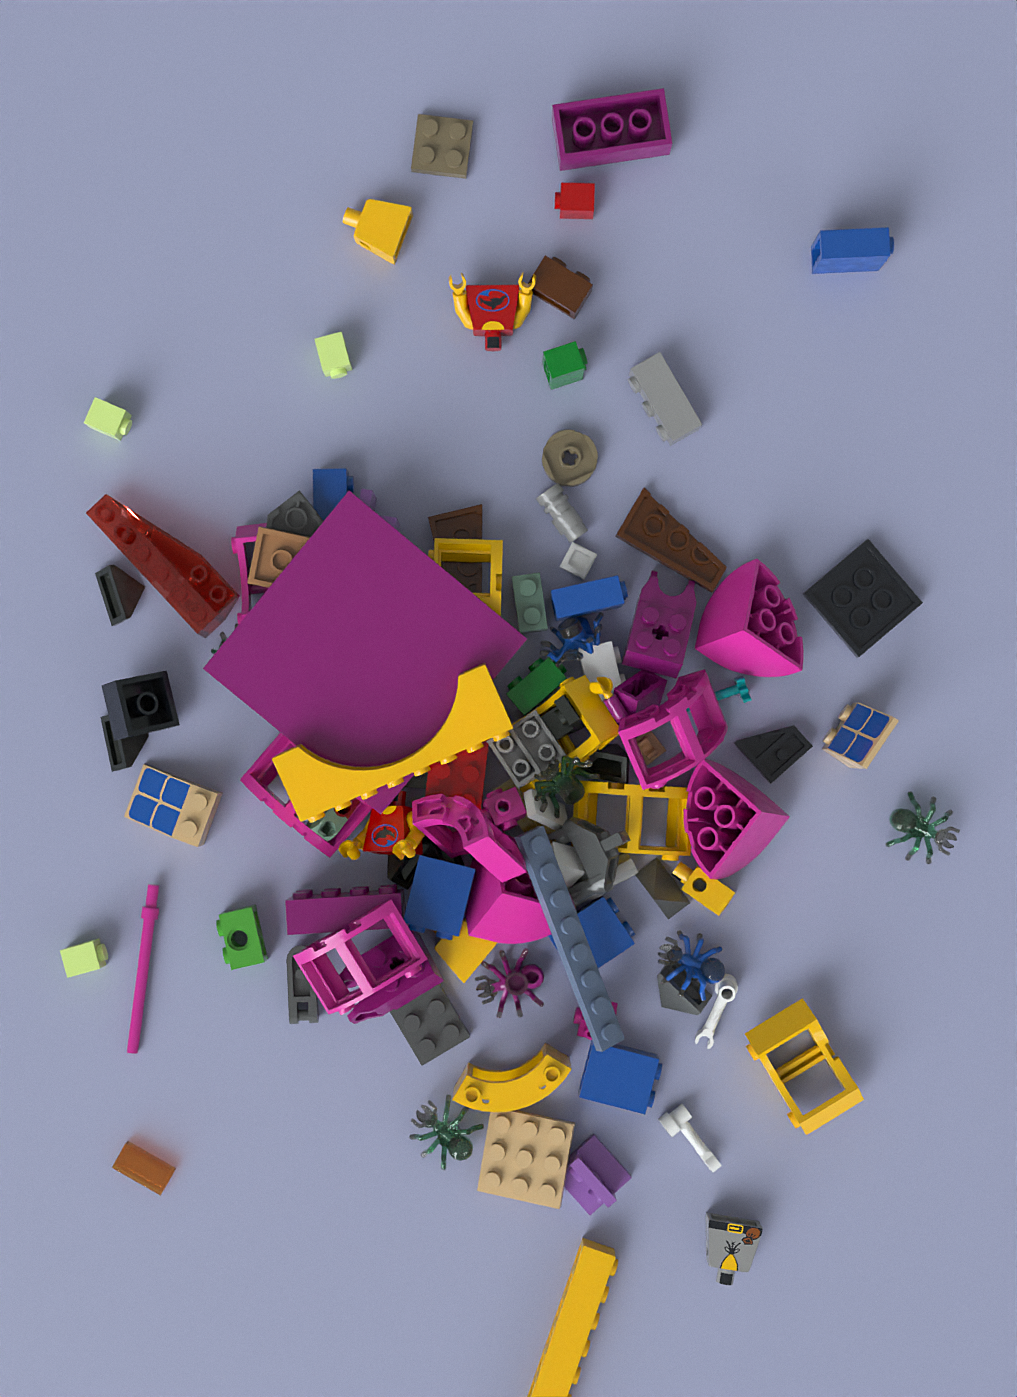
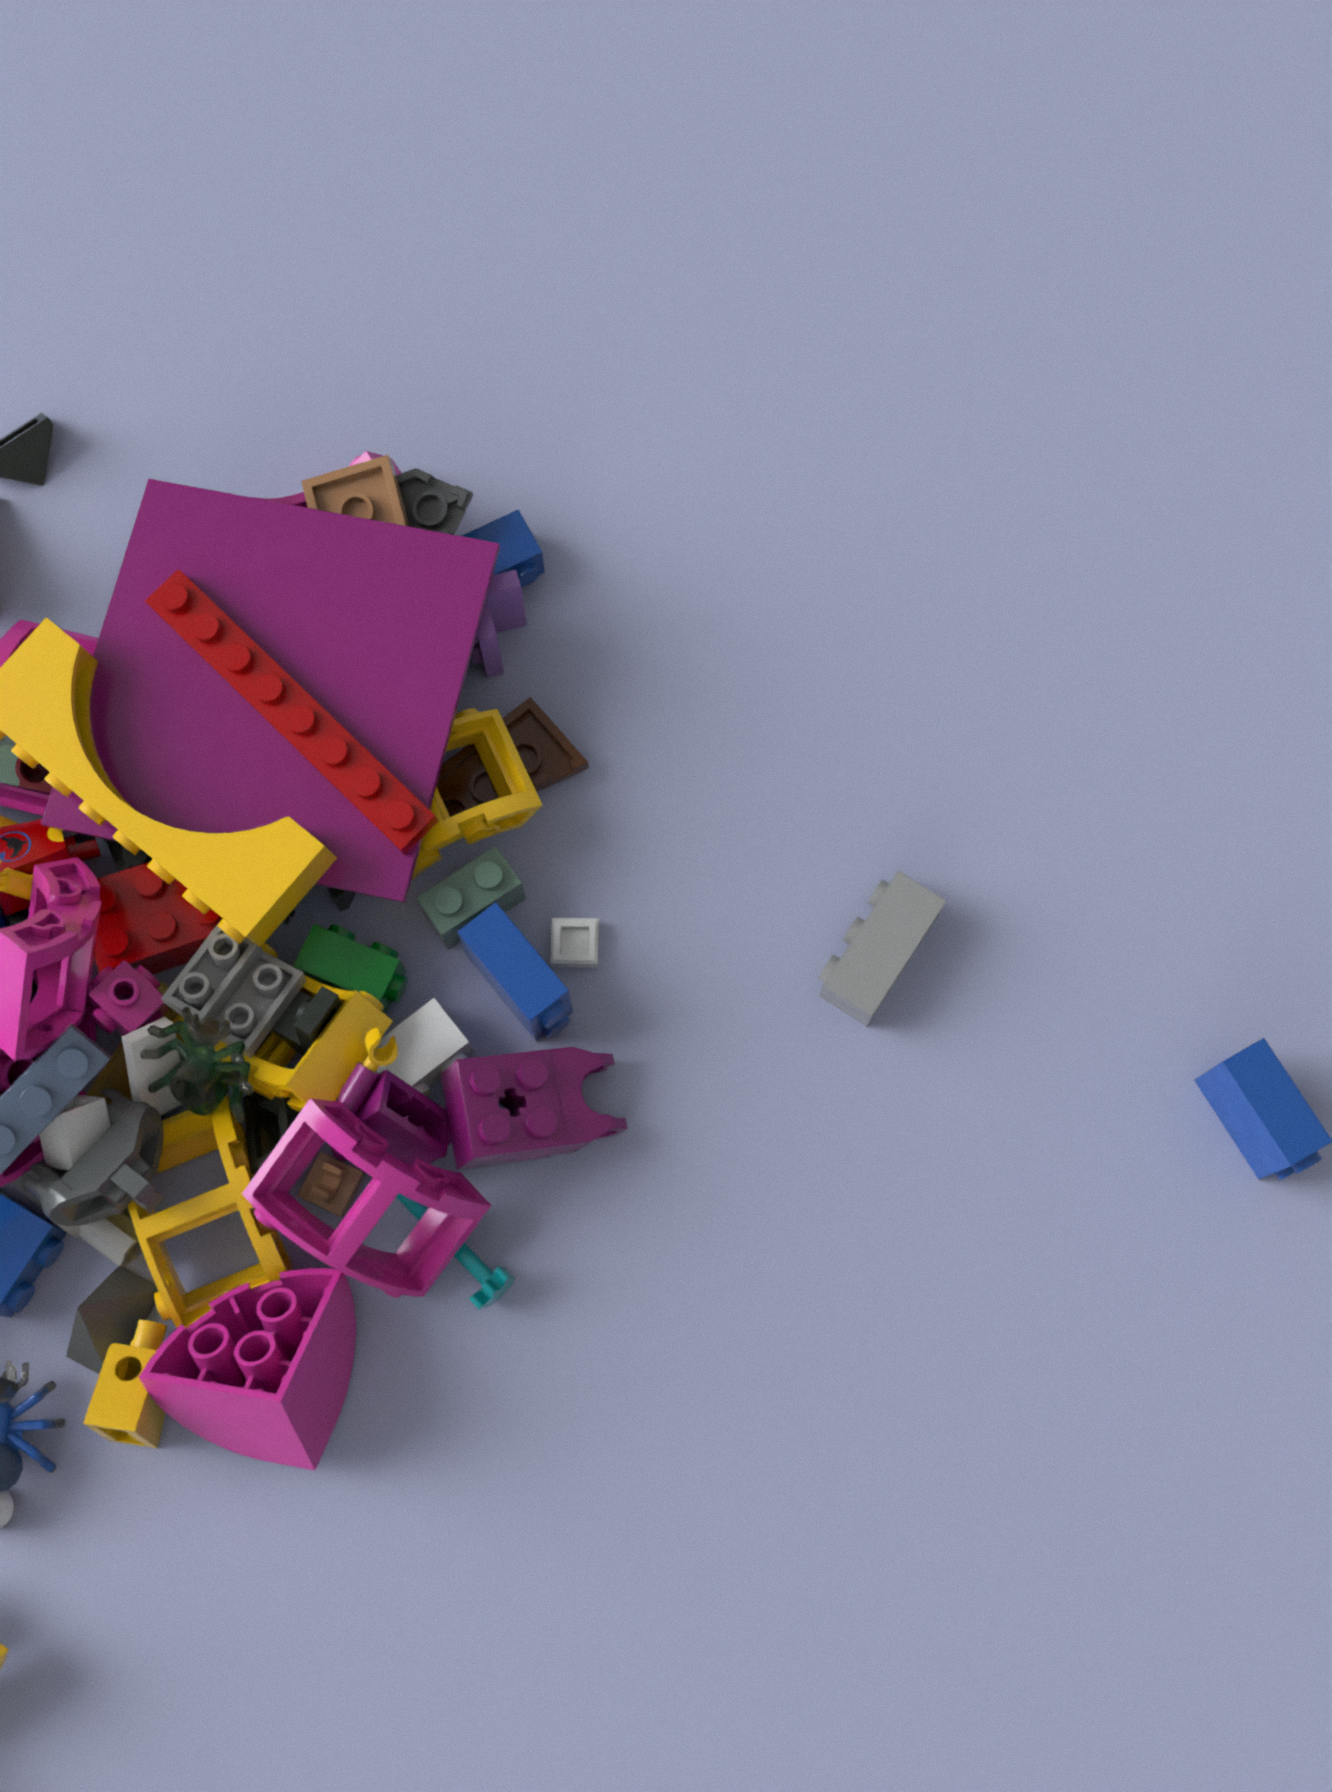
camera: 60 degrees right, 15 degrees down
yellowish green brick [84,397,132,441] -> none
clear red wedge [86,494,240,638] -> none
pearl dark grey slope [95,564,145,626] -> none
black brick [101,670,180,741] -> none
yellowish green brick [314,332,352,379] -> none
yellow torso [343,199,413,265] -> none
dark tan plate [411,114,473,179] -> none
torso [448,272,536,352] -> none
reddish brown brick [528,255,593,320] -> none
light grey axle [536,483,588,543] -> none
animal [540,612,604,667] -> none
green brick [542,341,588,390] -> none
dark tan plate [542,429,598,487] -> none
magenta brick [552,88,673,171] -> none
red brick [554,182,595,220] -> none
reddish brown wing [615,487,727,593] -> none
dark pink brick [695,559,804,677] -> none
black wing [734,725,813,784] -> none
black plate [803,539,923,658] -> none
slope [822,702,899,769] -> none
animal [885,791,960,864] -> none
none -> red plate [145,569,439,855]

